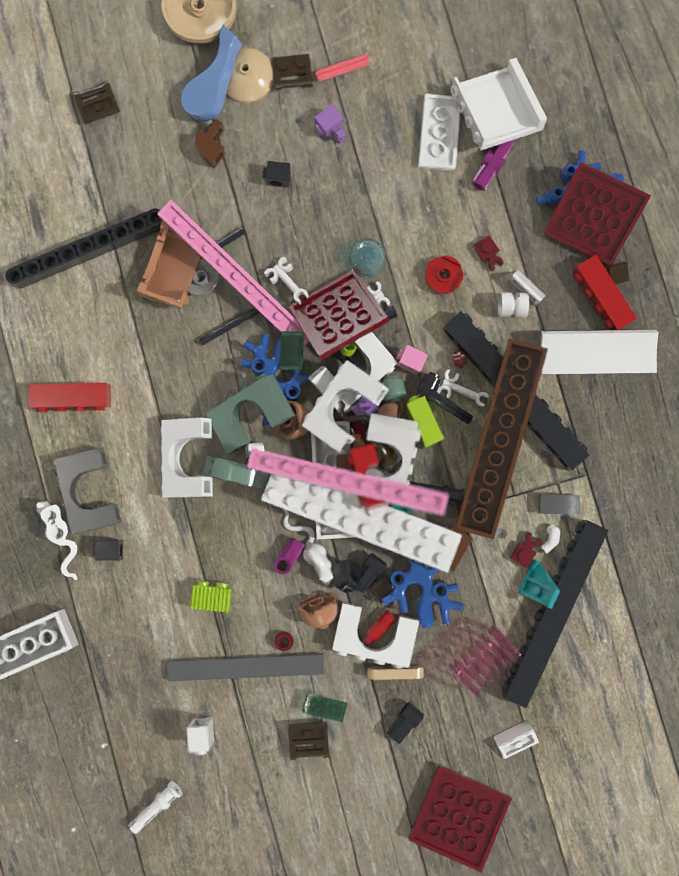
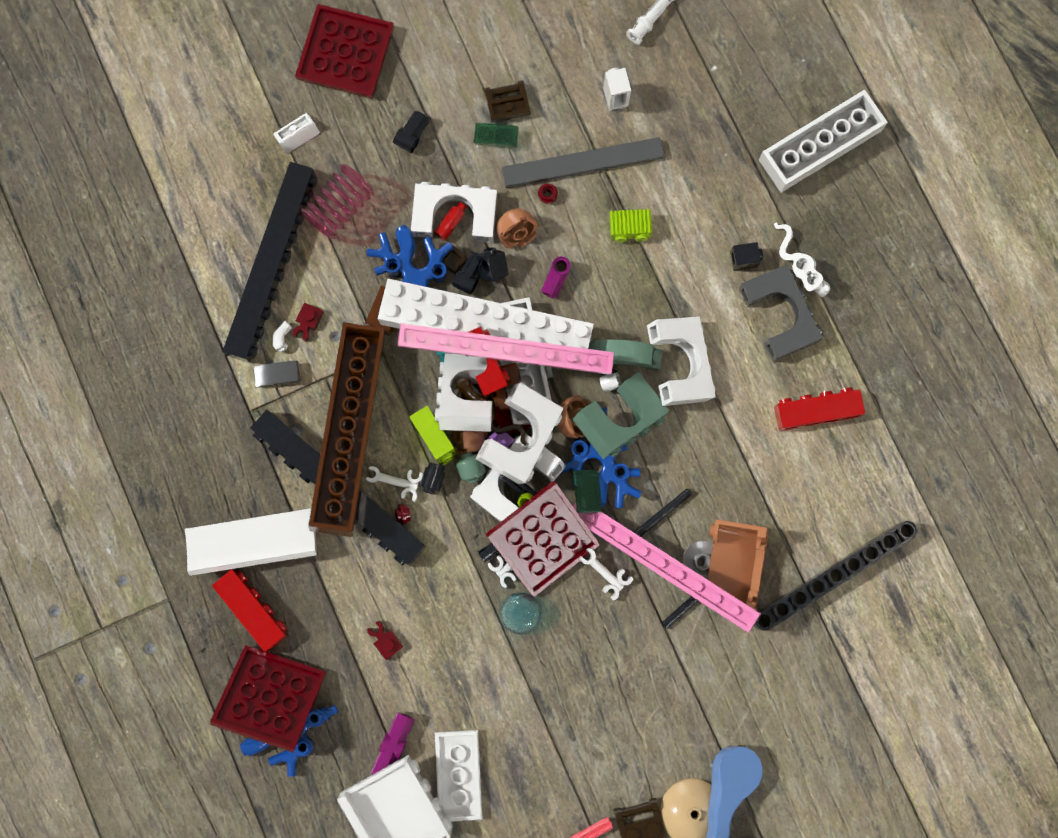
camera: 175 degrees right, 5 degrees down
dark brown plate [73,80,120,125] -> none
reddish brown brick [195,119,226,168] -> none
black brick [263,161,291,188] -> none
white animal [283,510,334,586] -> none
medium lavender brick [314,104,346,143] -> none
tan beam [367,666,424,680] -> none
bright pink brick [396,345,428,375] -> none
black pin [409,481,465,505] -> none
black axle [424,388,473,424] -> none
red plate [425,256,464,295] -> none
white wheel [498,292,529,318] -> none
white slope [509,271,545,305] -> none
teal wing [518,559,560,609] -> none
dark brown tile [607,261,629,284] -> none

